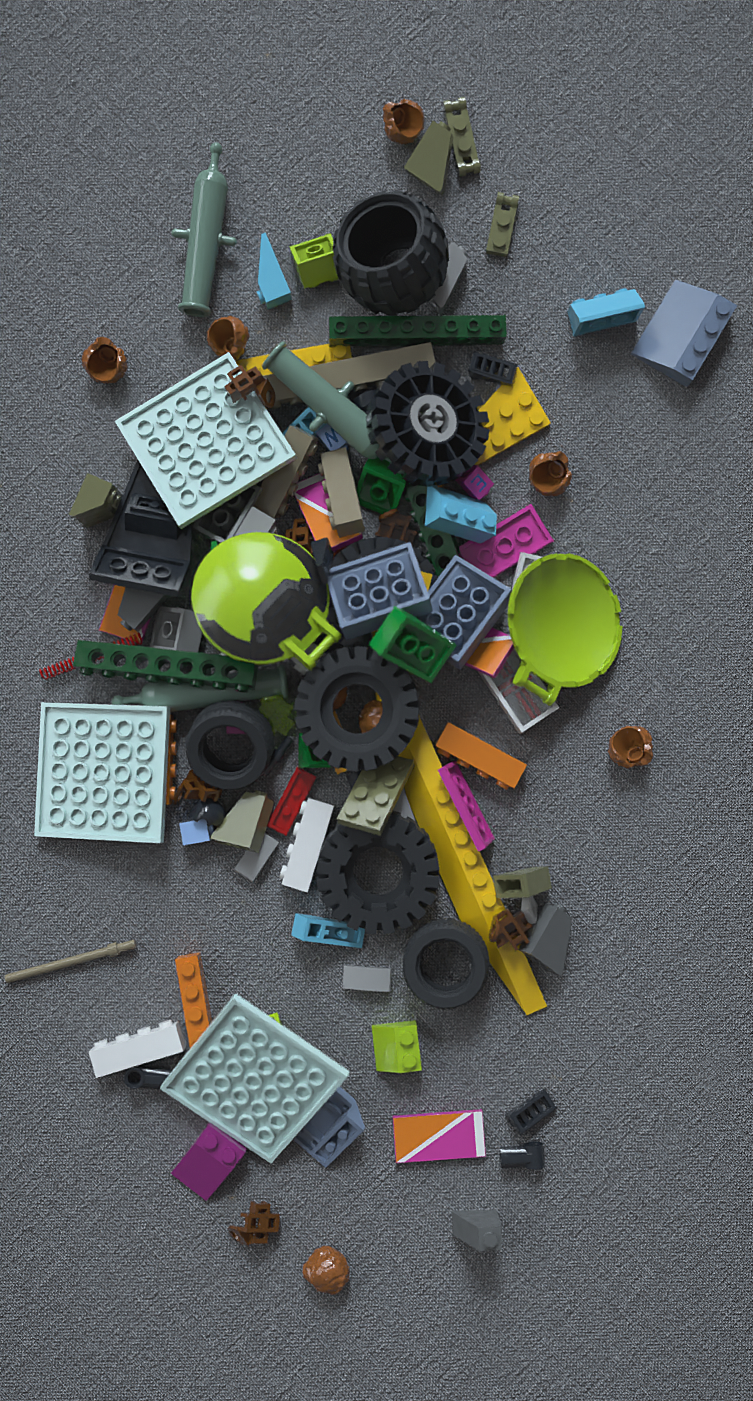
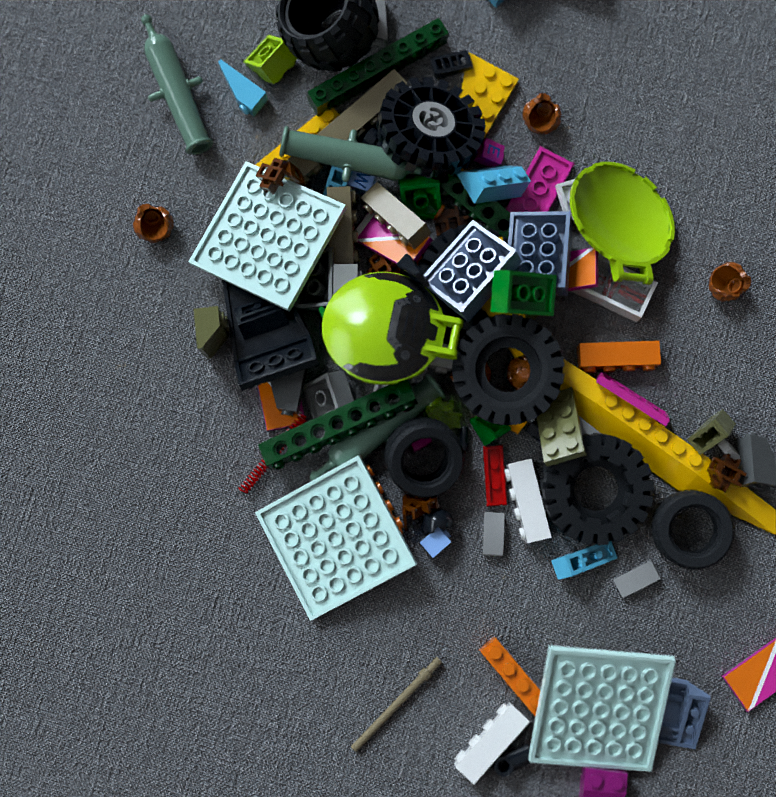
camera: 25 degrees left, 5 degrees down
dark orange hair [207,316,249,362] -> none
slope [210,791,274,853] -> none
lime slope [372,1020,422,1073] -> none

